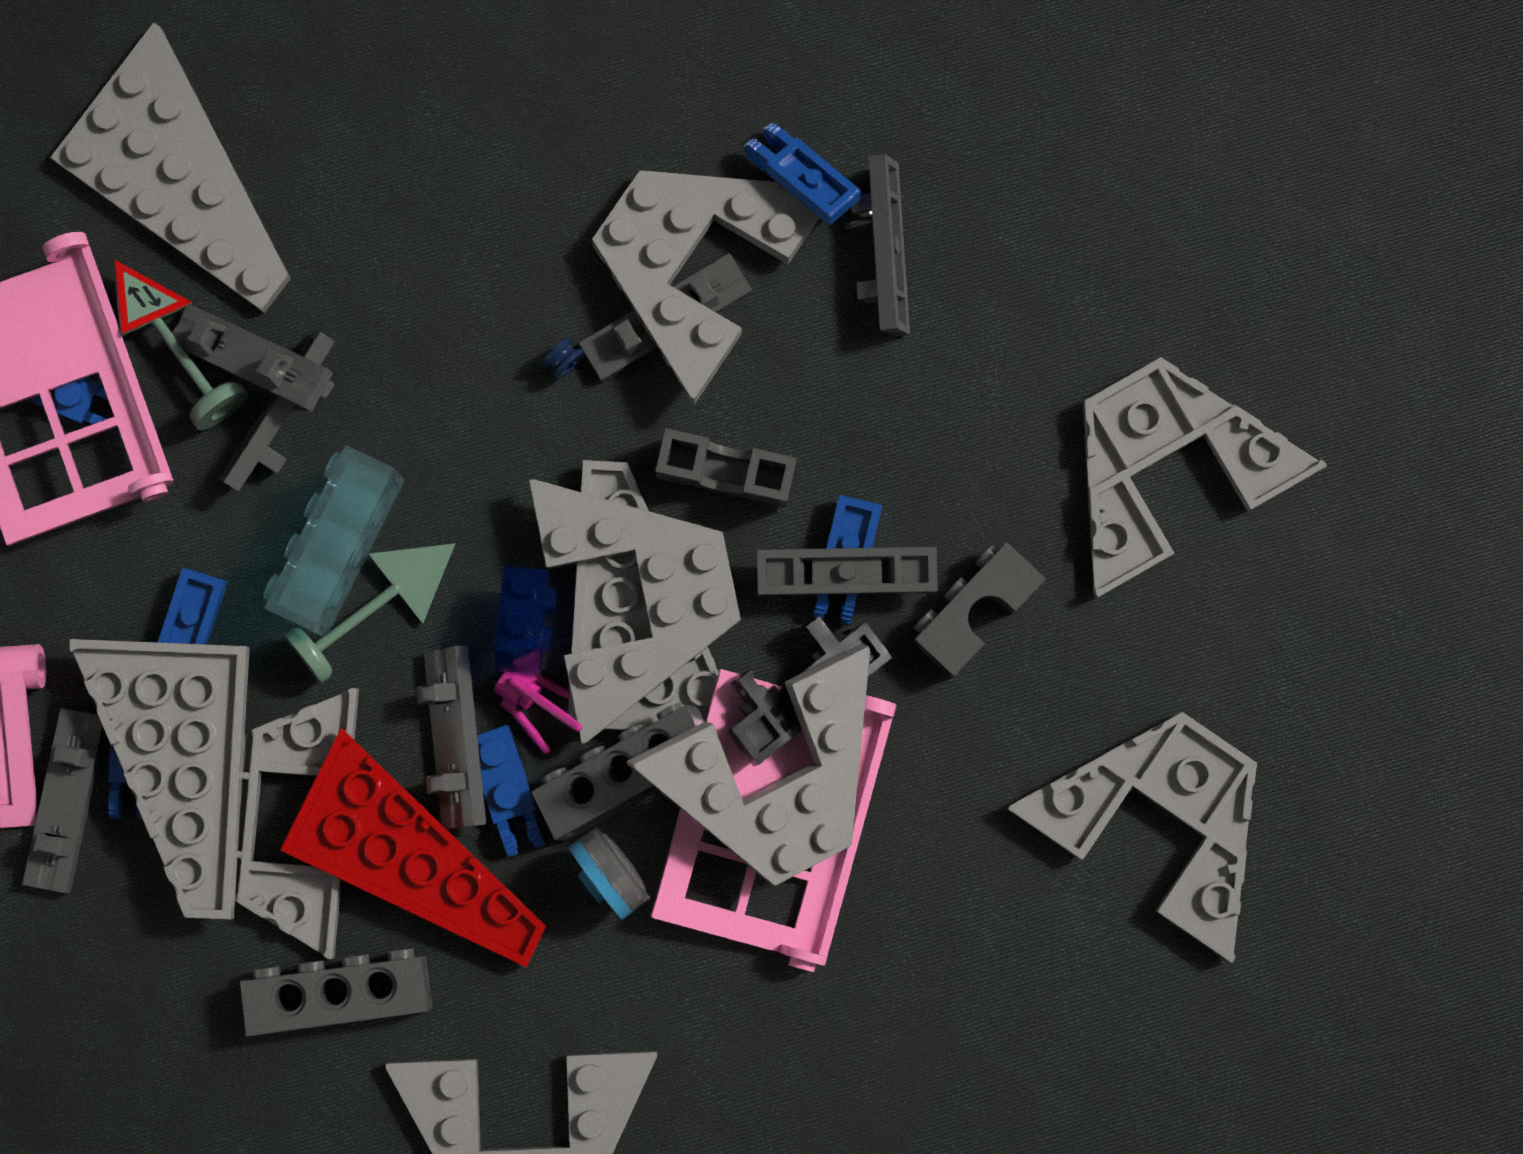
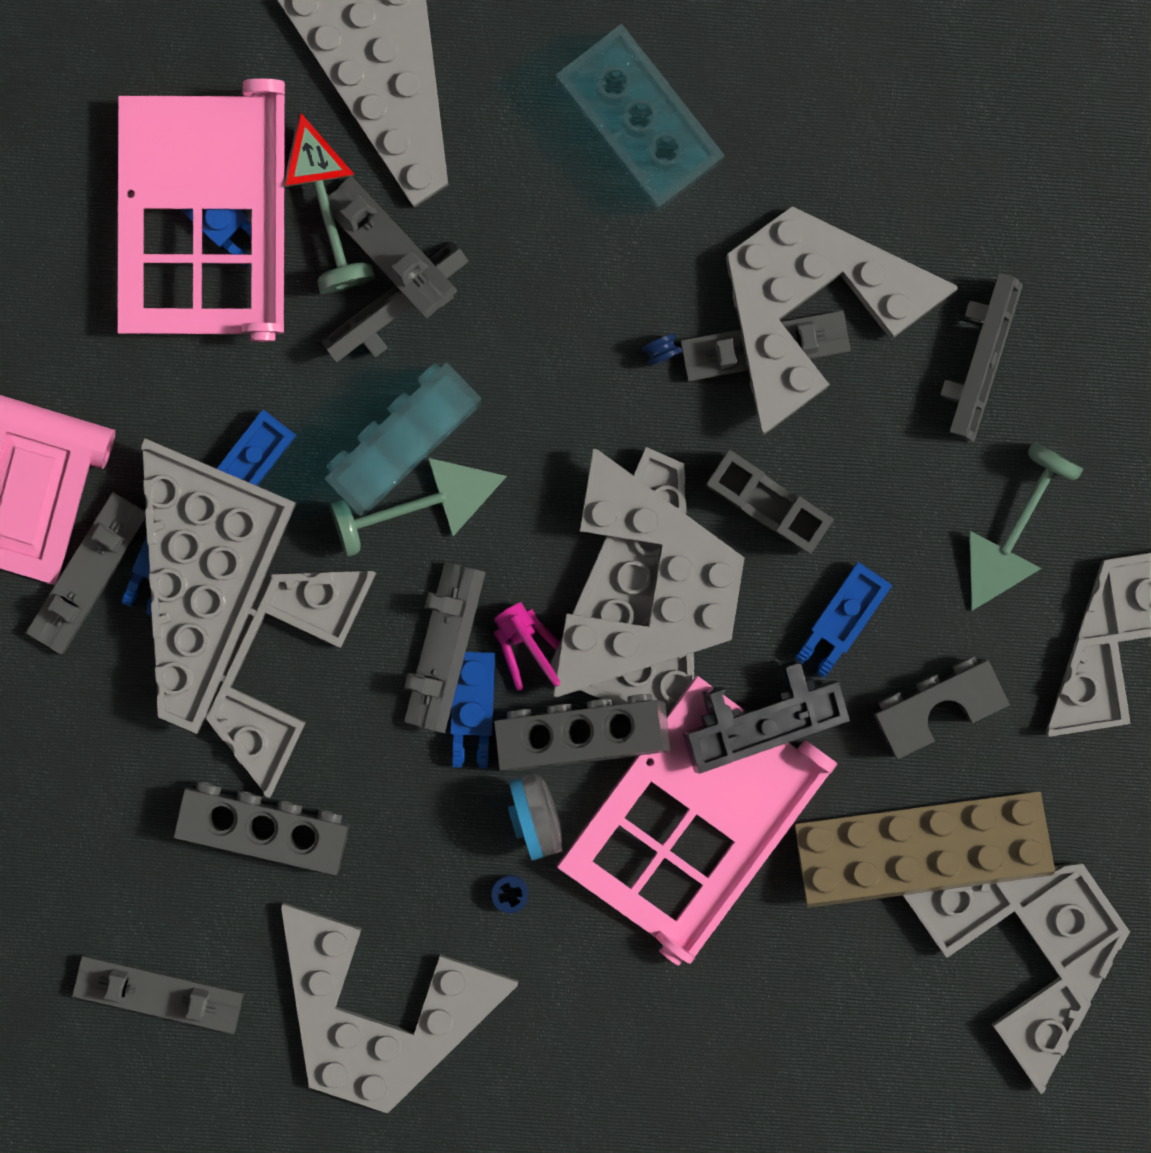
camera: 25 degrees right, 5 degrees up
red wing [280,728,546,967] -> none
clear blue brick [494,567,558,674] -> none
light grey wing [627,644,870,886] -> none
blue hinge [743,123,861,226] -> none
dark grey hinge [757,547,938,596] -> none
none -> dark blue bush [491,874,529,914]
none -> clear light blue brick [555,23,725,213]
none -> dark tan plate [795,792,1055,908]
none -> sand green piece [969,442,1083,611]

